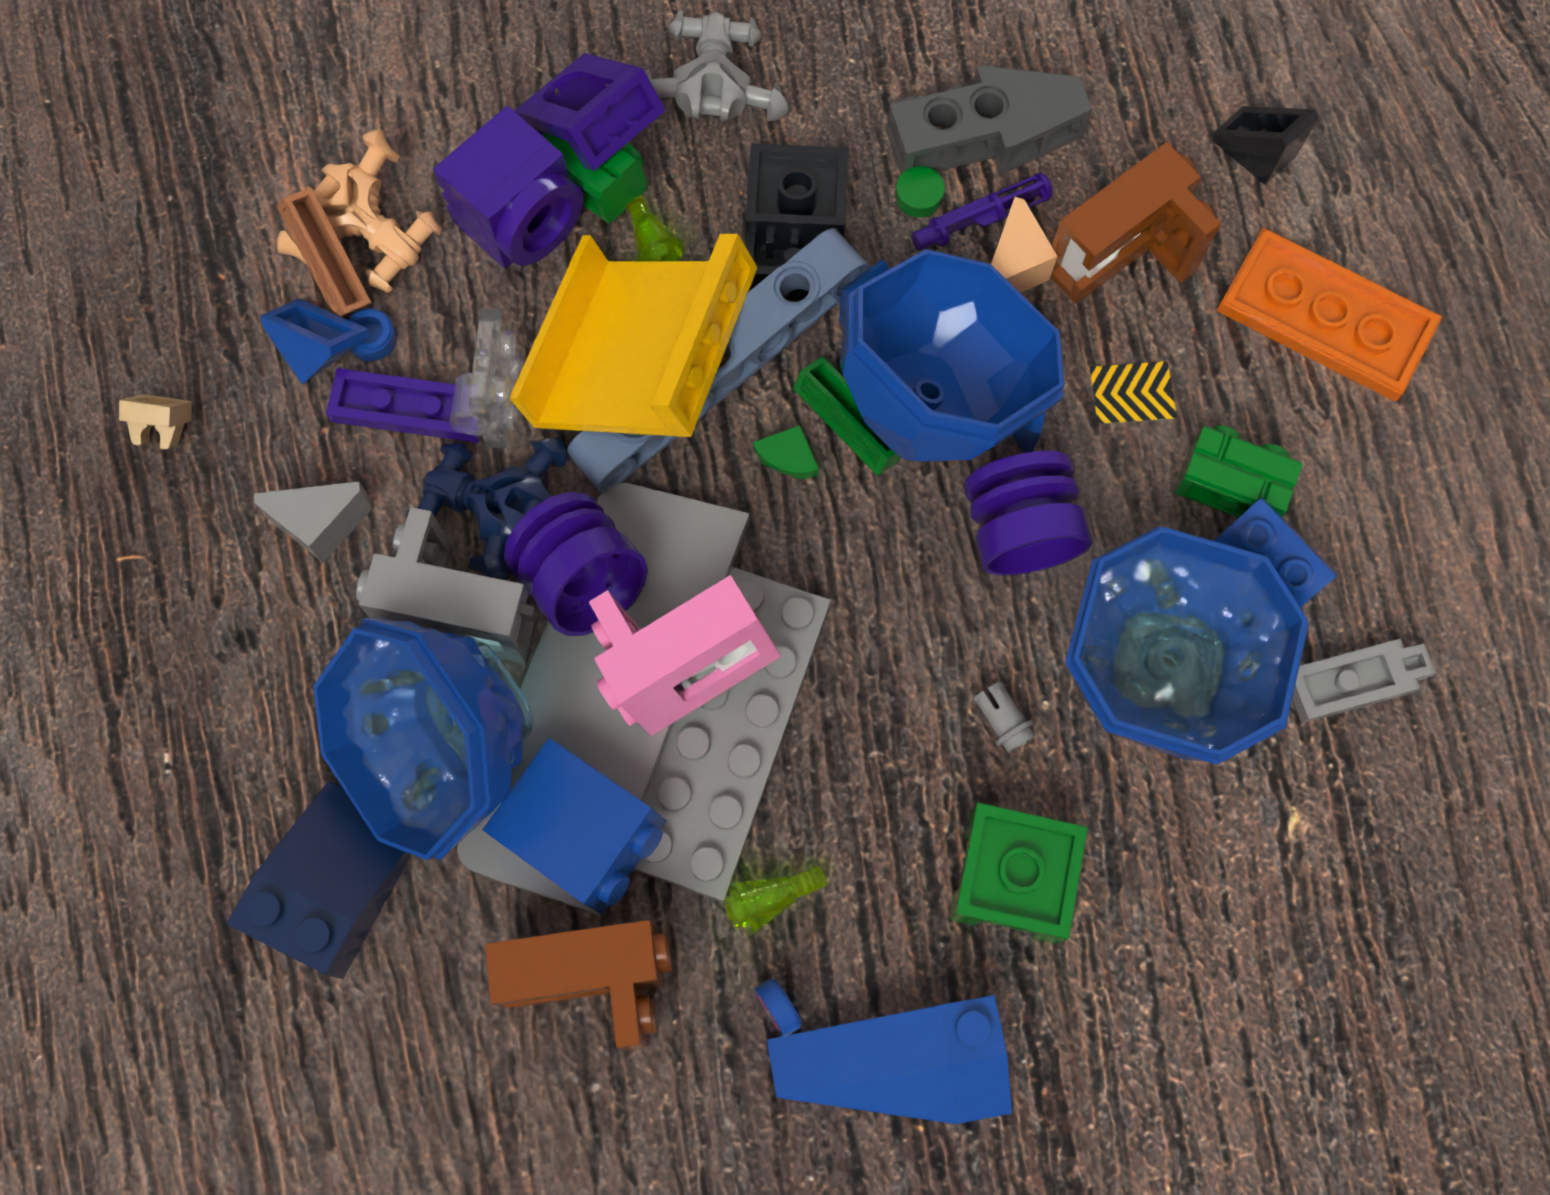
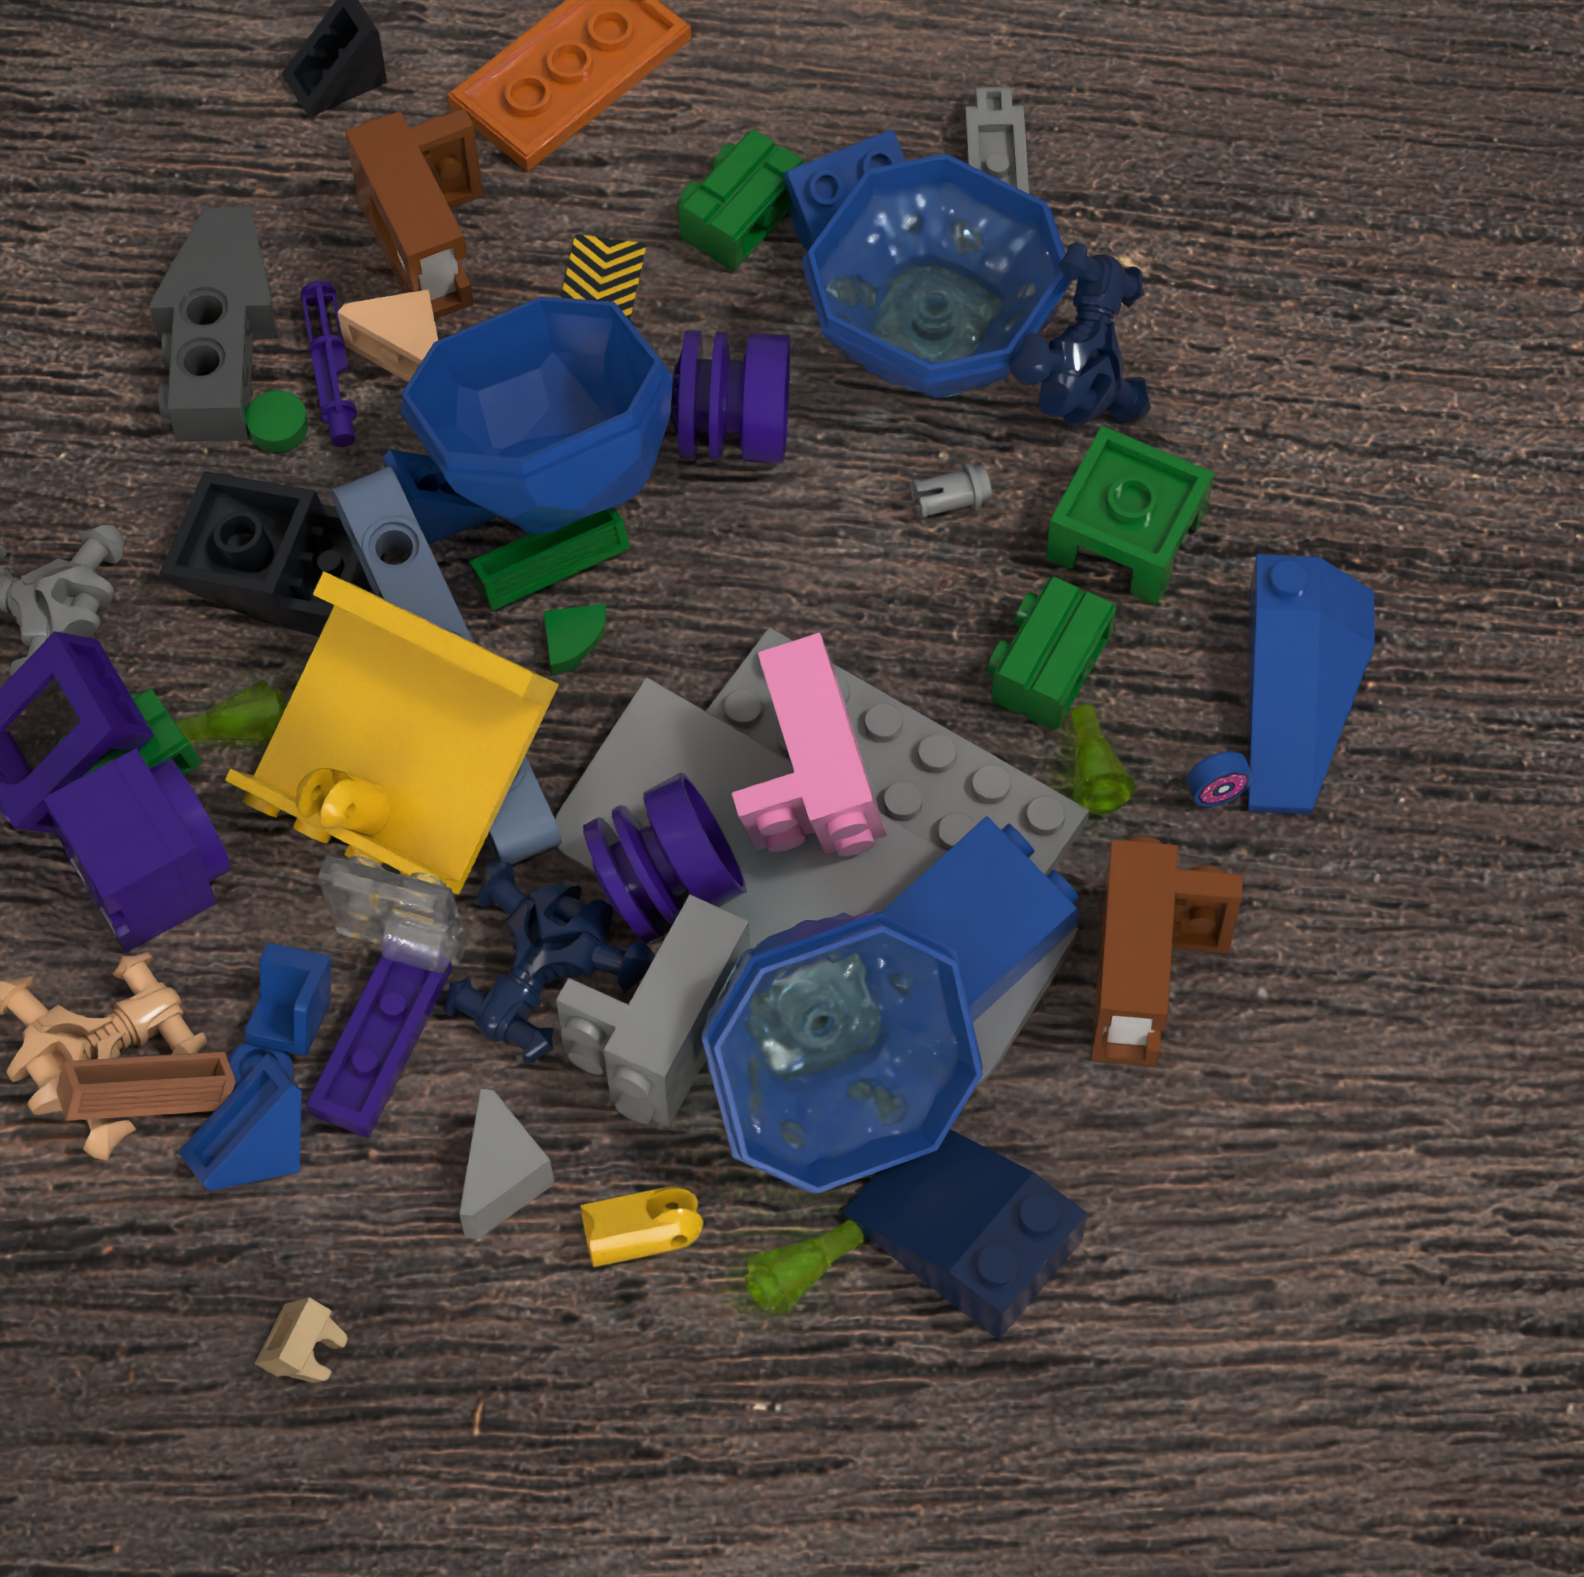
camera: 75 degrees left, 10 degrees down
none -> blue panel [245,942,331,1056]
none -> yellow piece [295,768,391,836]
none -> yellow piece [580,1186,704,1268]
none -> clear neon green cone [745,1220,864,1315]
none -> green brick [986,576,1116,730]
none -> dark blue piece [1008,242,1151,426]

